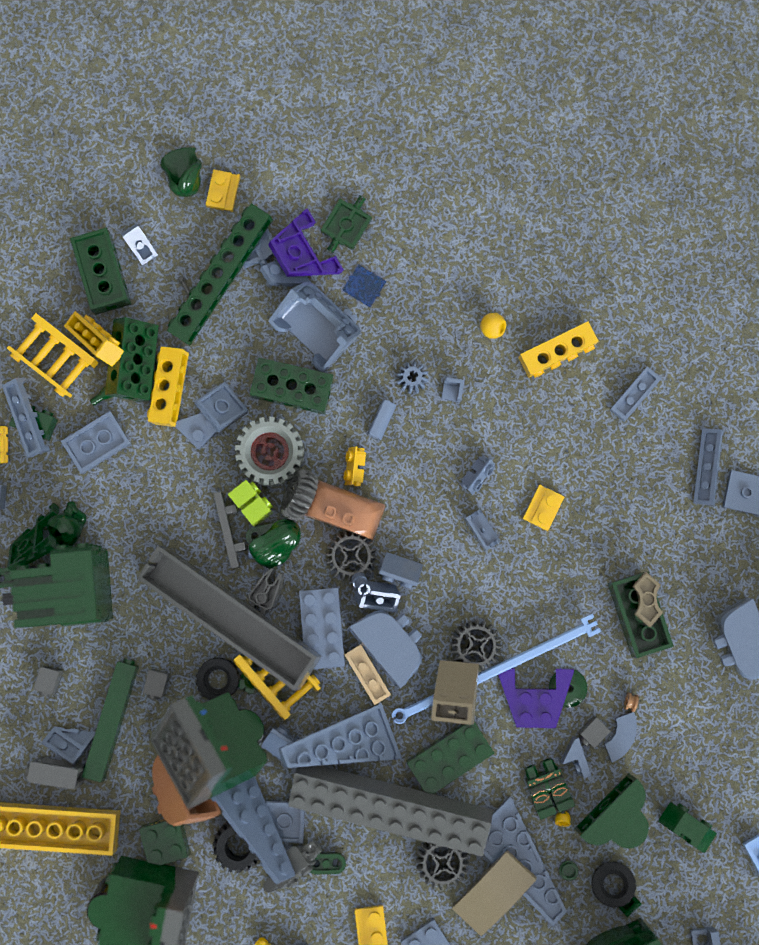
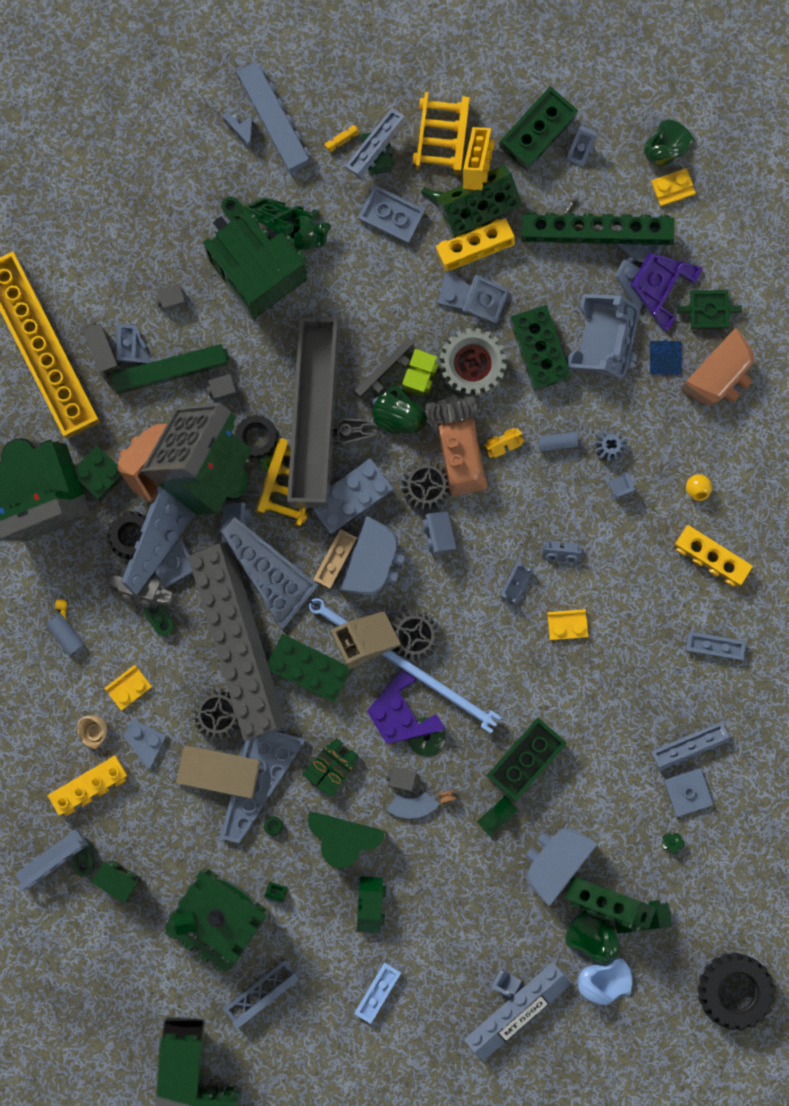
camera: 60 degrees right, 0 degrees up
sand blue hinge [351,572,401,612] -> none
yellow hinge [555,811,571,827] -> none
sand blue slope [560,736,591,779] -> none
black tyre [591,861,636,908] -> none
dark tan tile [632,572,663,627] -> none
none -> dark green slope [476,796,518,836]
none -> nougat hips [681,328,755,406]

